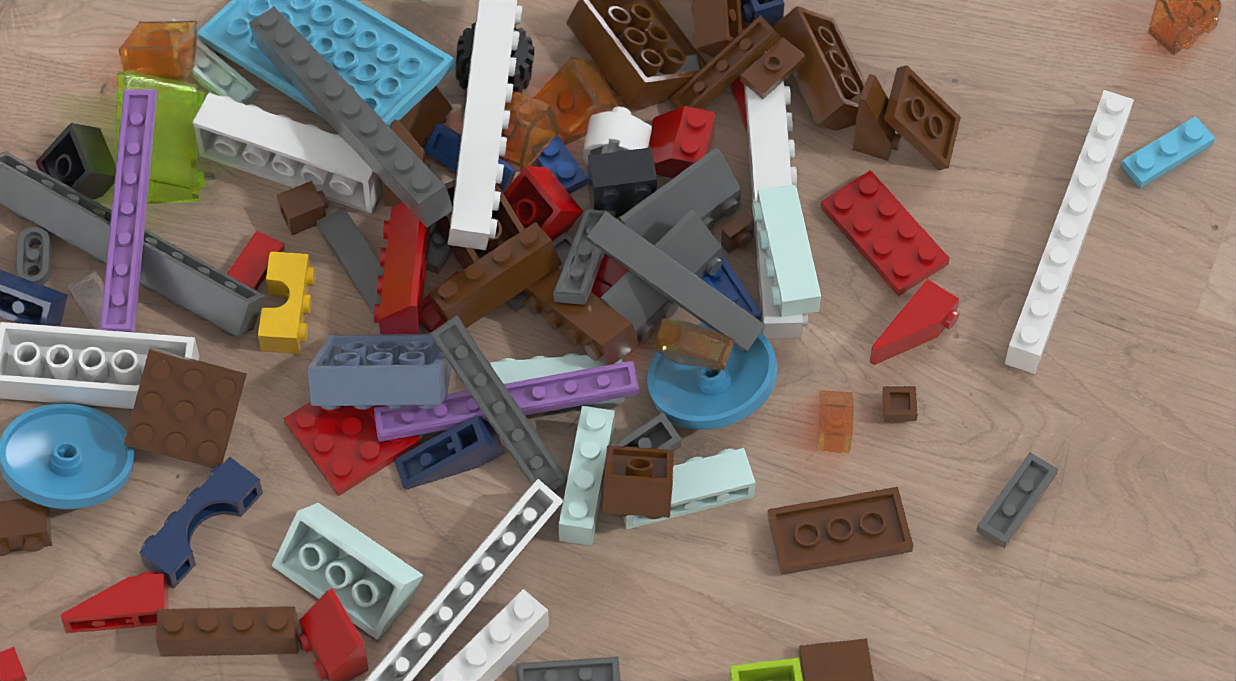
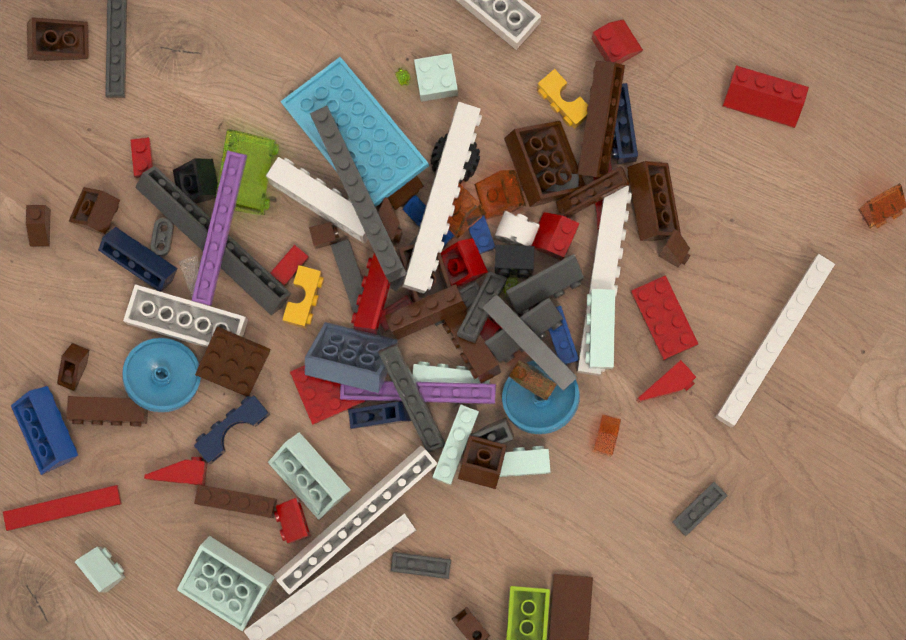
camera: 15 degrees right, 20 degrees up
clear orange slope [119,21,198,85] -> none
light aqua tile [151,19,259,105] -> none
reddish brown plate [721,212,755,253] -> none
reddish brown plate [740,37,806,99] -> none
reddish brown plate [767,487,914,575] -> none
reddish brown plate [882,386,918,422] -> none
reddish brown plate [884,65,961,170] -> none
medium azure plate [1121,116,1215,189] -> none

